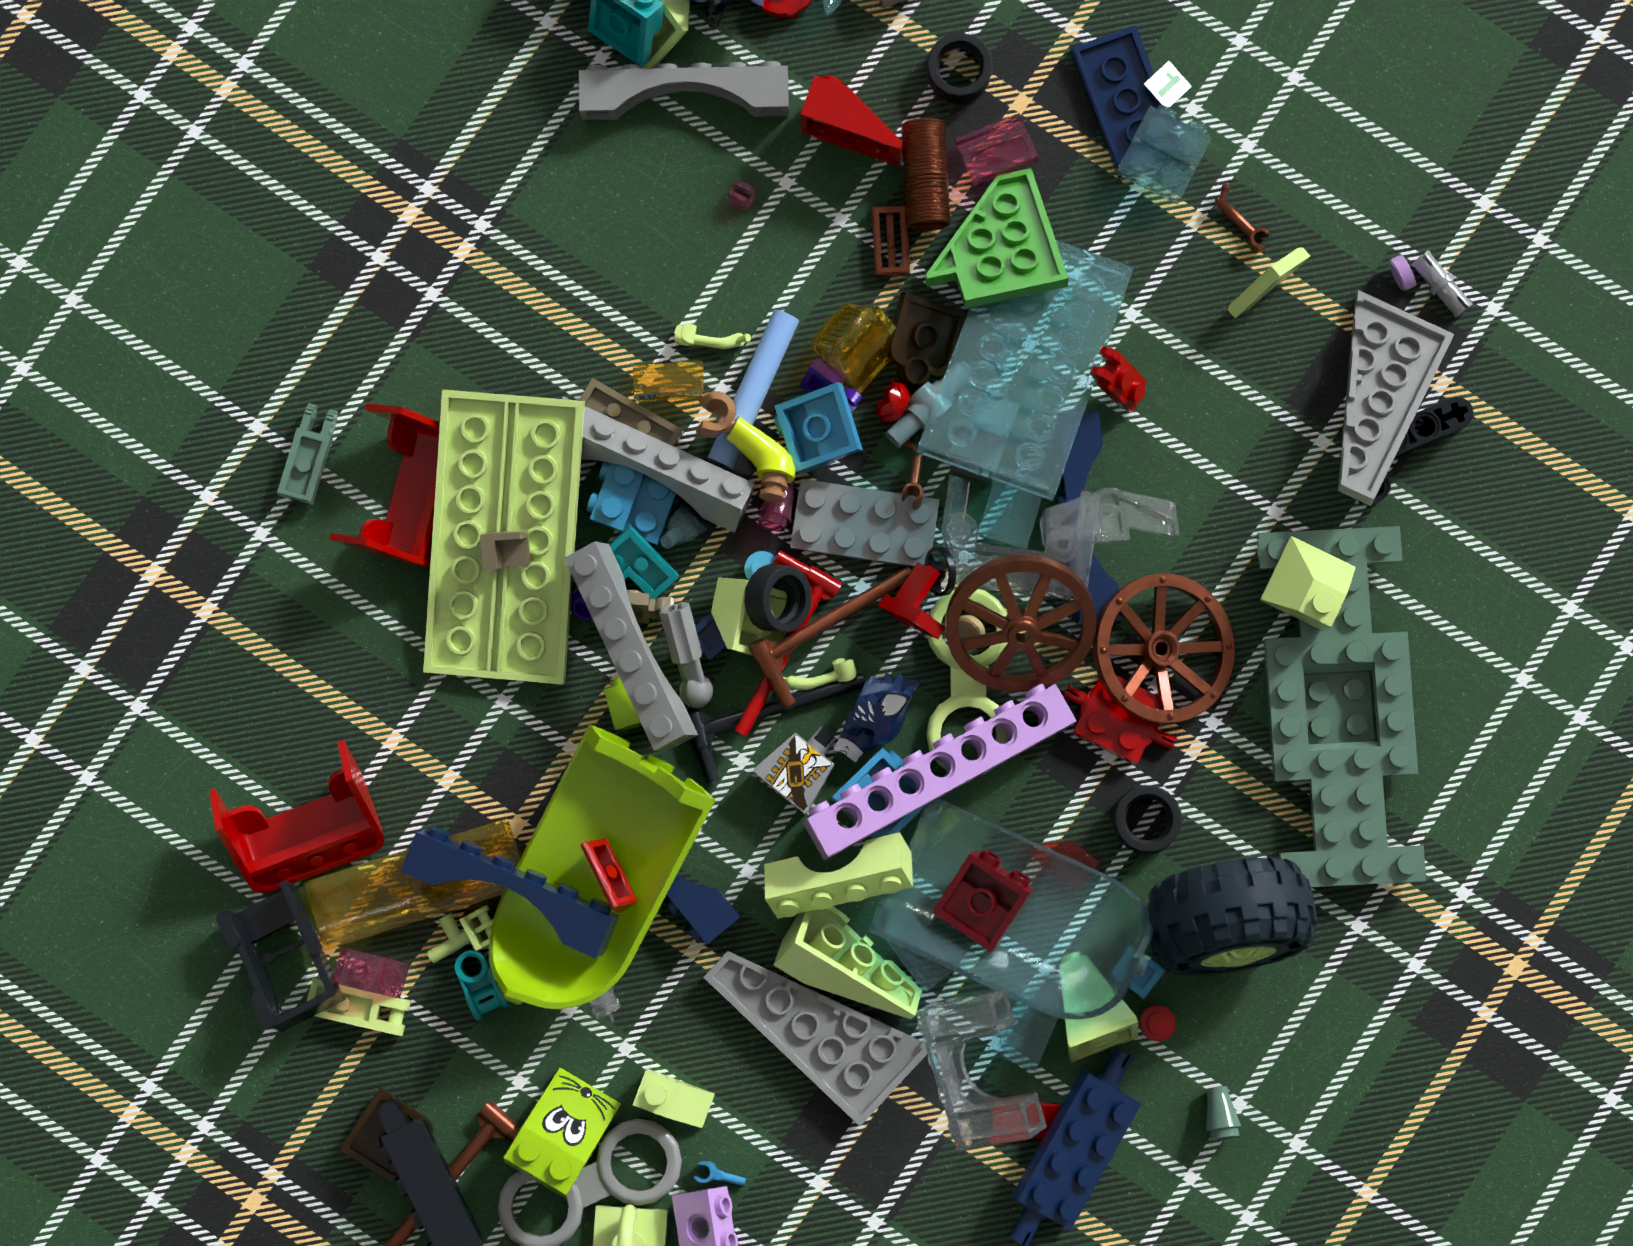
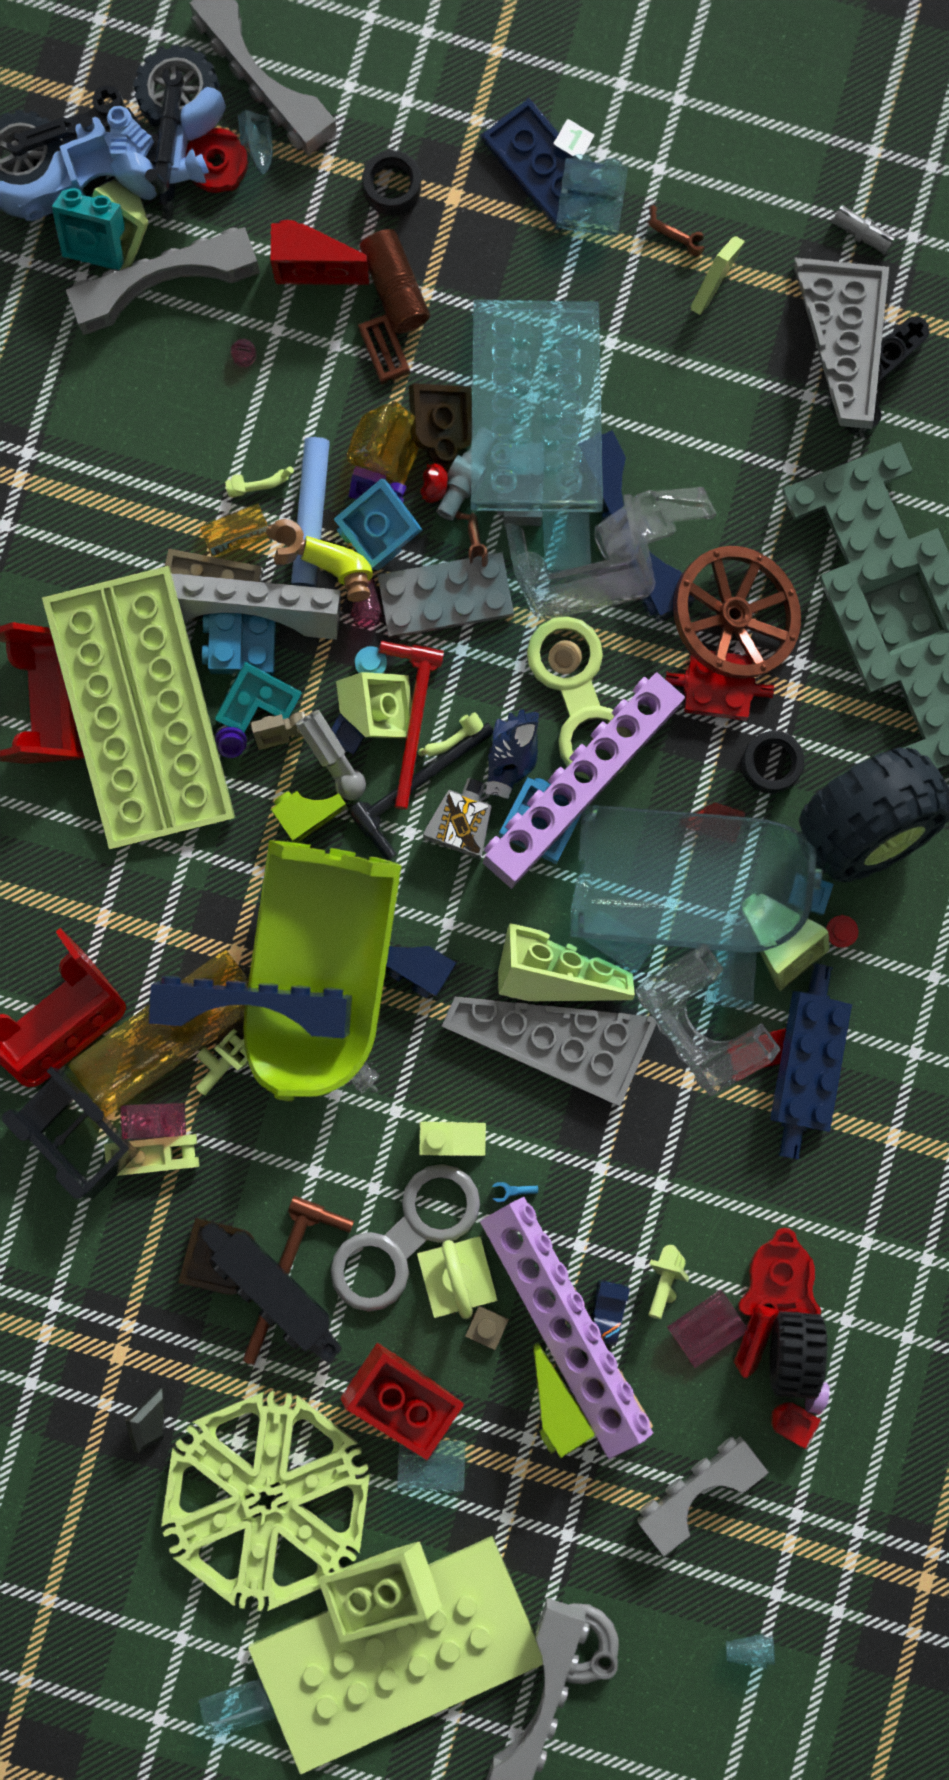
camera: 25 degrees left, 0 degrees up
teal piece [455,949,510,1021] -> none
dark tan panel [480,530,531,571] -> none
lime slope [503,1068,621,1199] -> none
light grey arch [565,541,698,751] -> none
red slope [580,838,638,913] -> none
clear light blue piece [660,505,707,549] -> none
black tyre [744,564,812,633] -> none
copper bar [748,566,912,708] -> none
yellowish green arch [764,832,913,919] -> none
red piece [878,546,956,639] -> none
bright green wing [926,168,1069,309] -> none
dark red plate [932,849,1035,953] -> none
copper wheel [945,555,1096,692] -> none
clear pink plate [955,113,1039,186] -> none
red hinge [1090,346,1147,412] -> none
sand green cone [1206,1086,1242,1141] -> none
yellowish green slope [1260,536,1356,631] -> none
lavender tile [1389,254,1416,291] -> none

